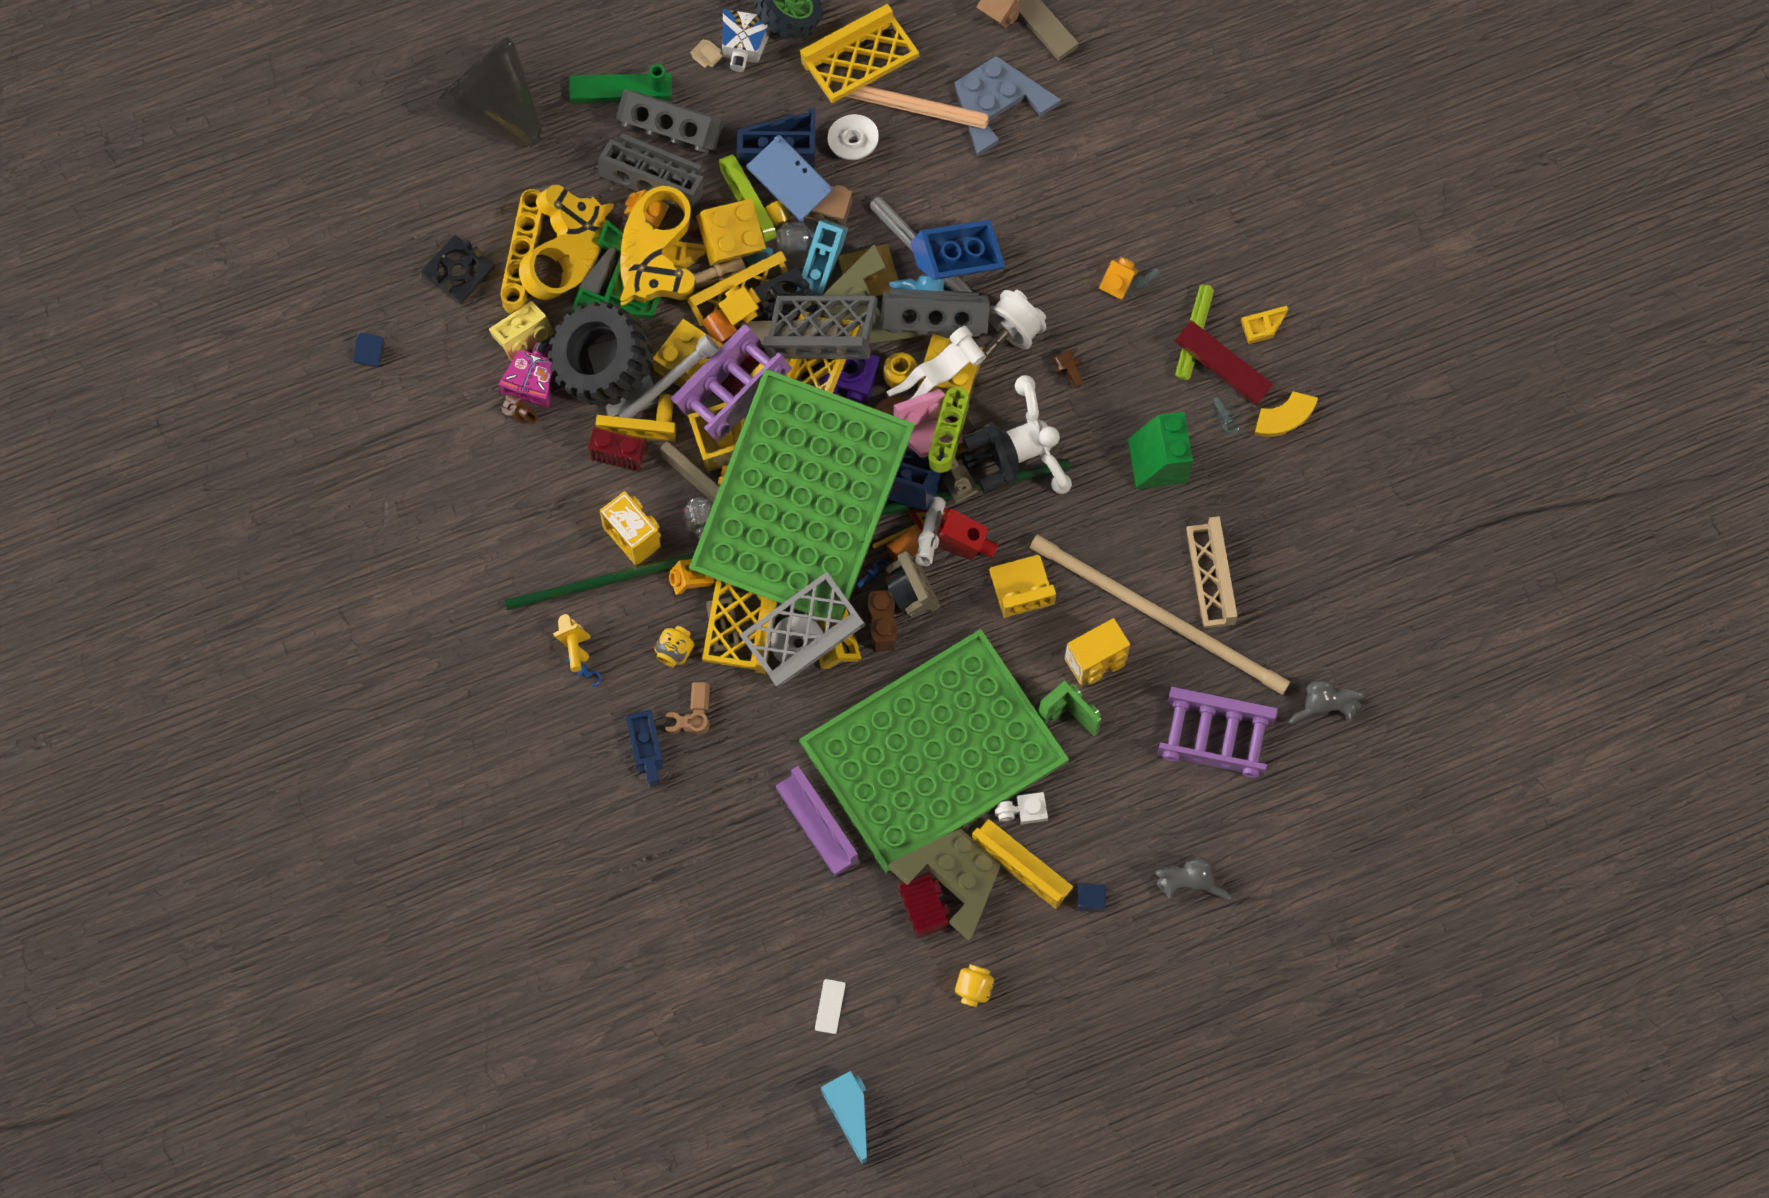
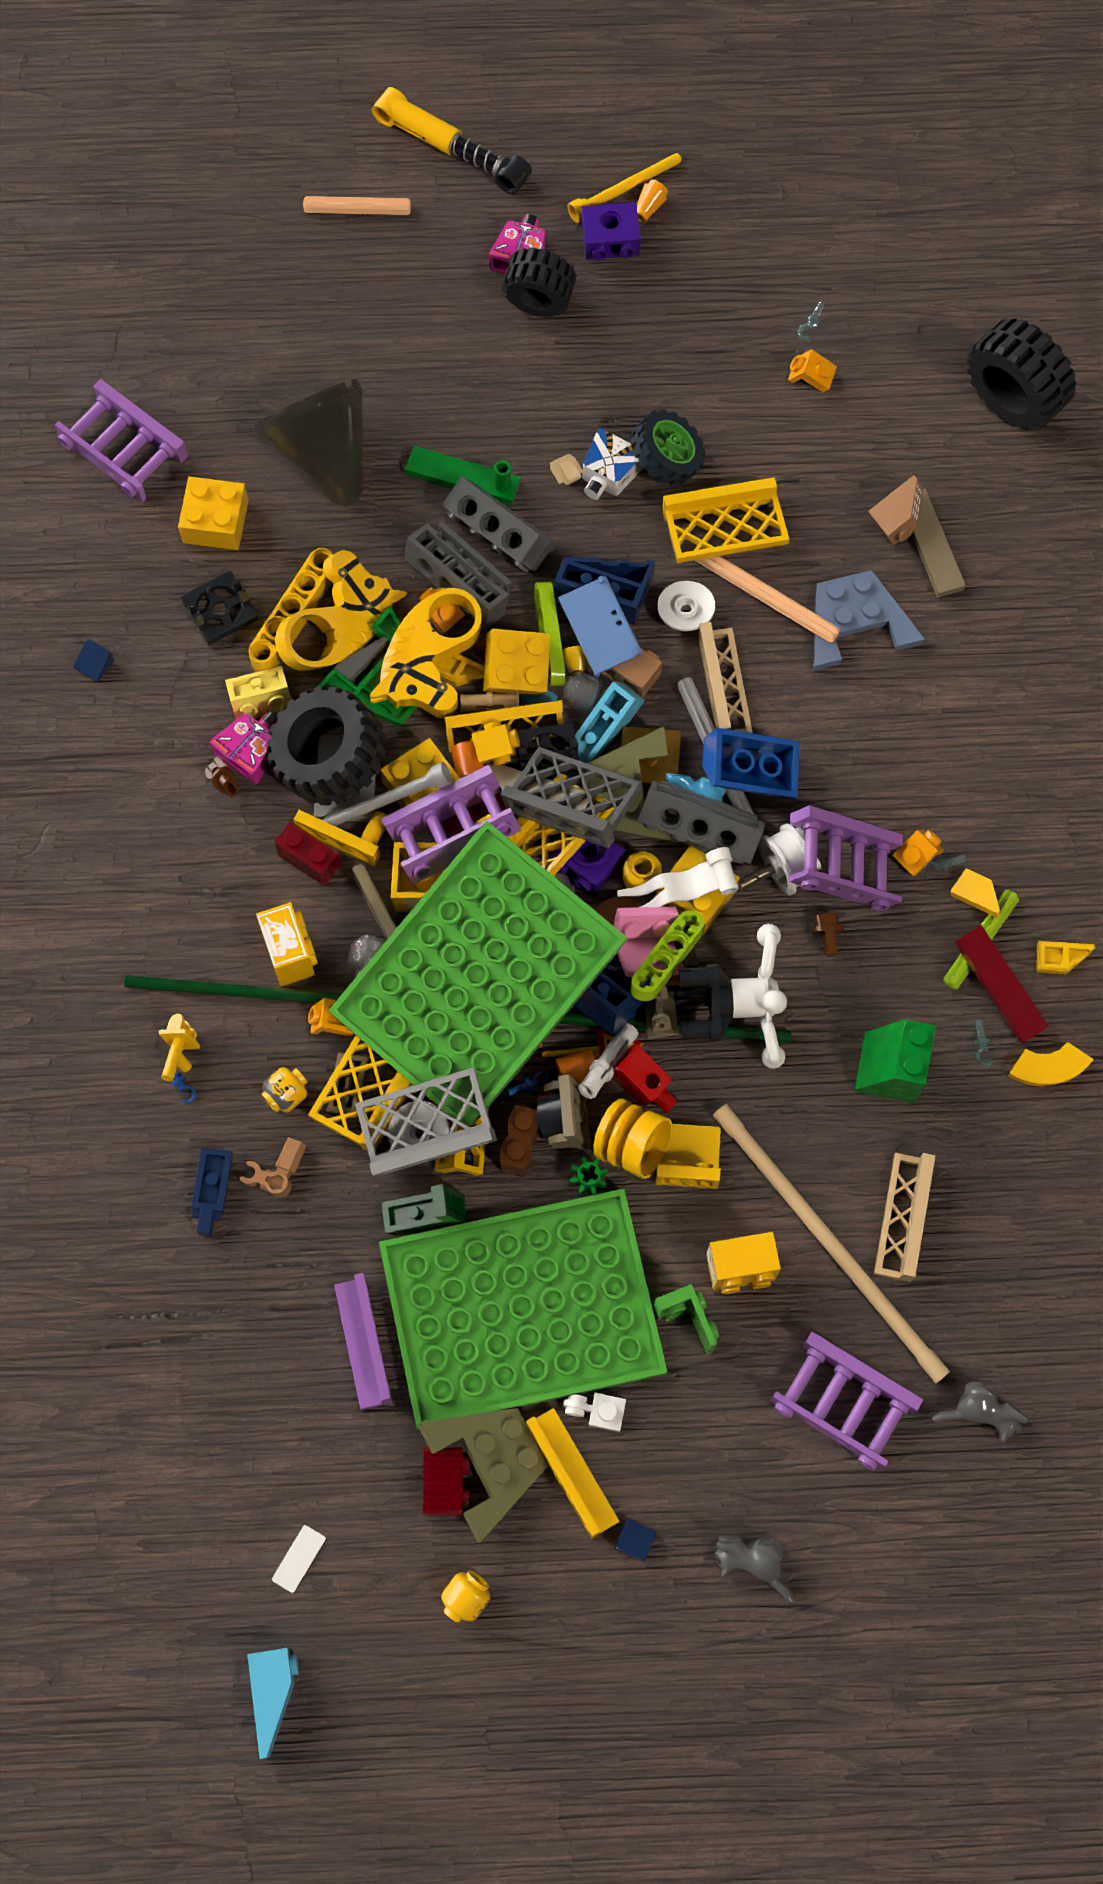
camera: 20 degrees right, 0 degrees up
none -> medium lavender fence [55,379,188,502]
none -> yellow brick [178,476,249,550]
none -> bracket [382,1184,468,1235]
none -> green gear [570,1157,608,1196]
none -> yellow wheel [593,1099,672,1179]
none -> tan fence [698,622,753,734]
none -> medium lavender fence [789,805,903,911]
none -> yellow tile [950,868,1001,919]

